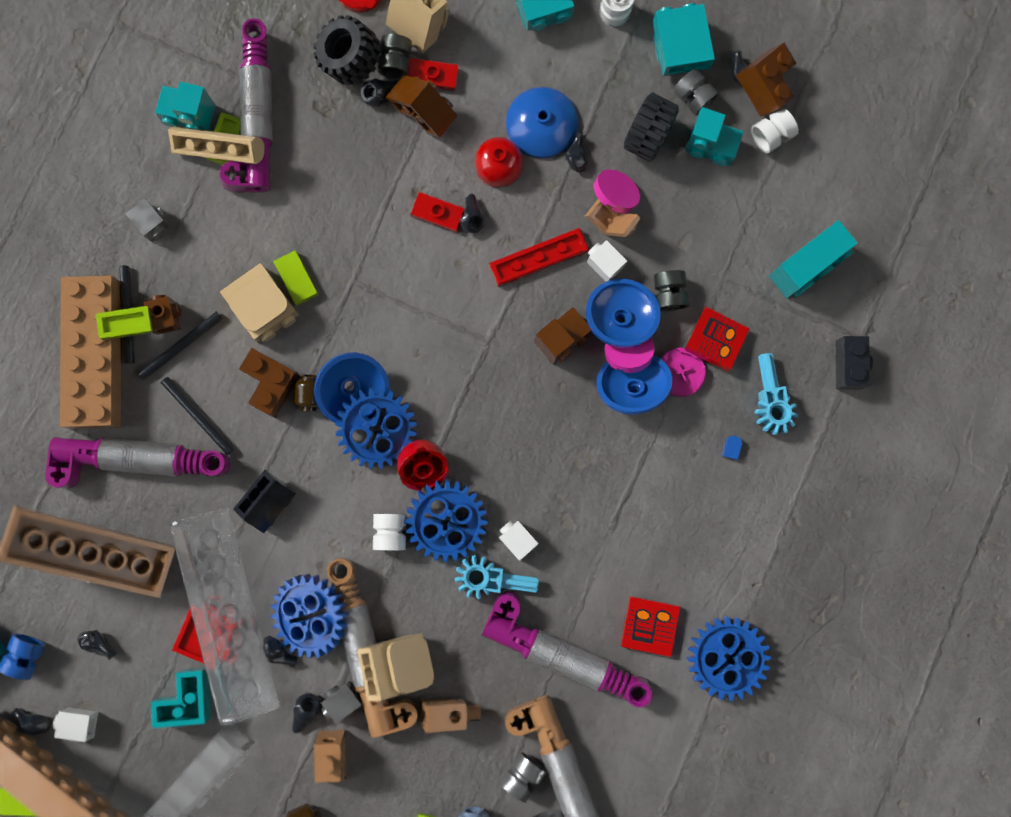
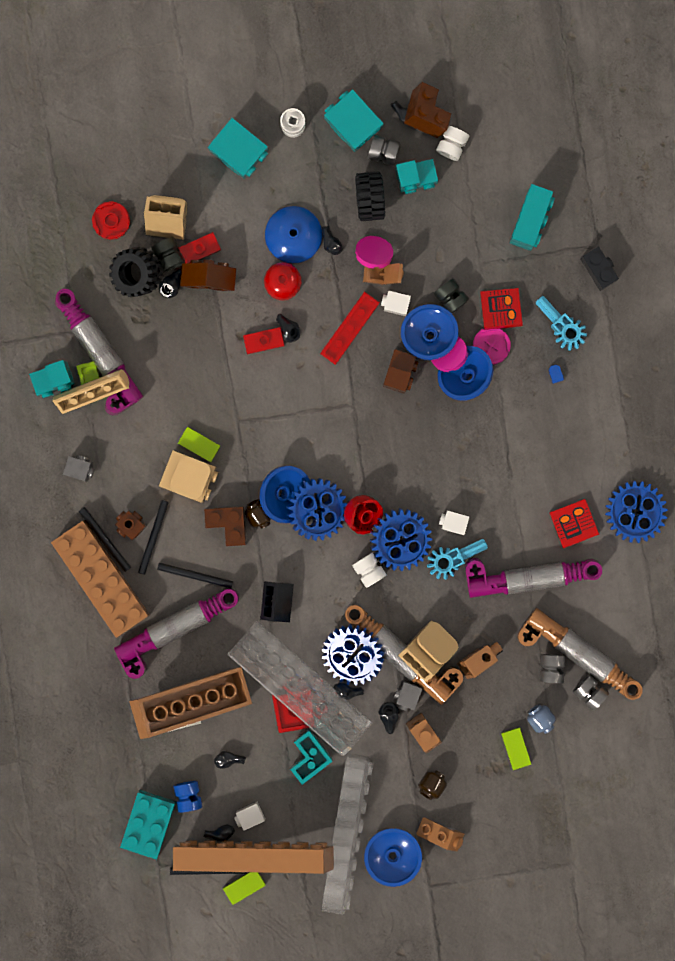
camera: 25 degrees left, 5 degrees up
lime tile [96,306,153,340] -> none

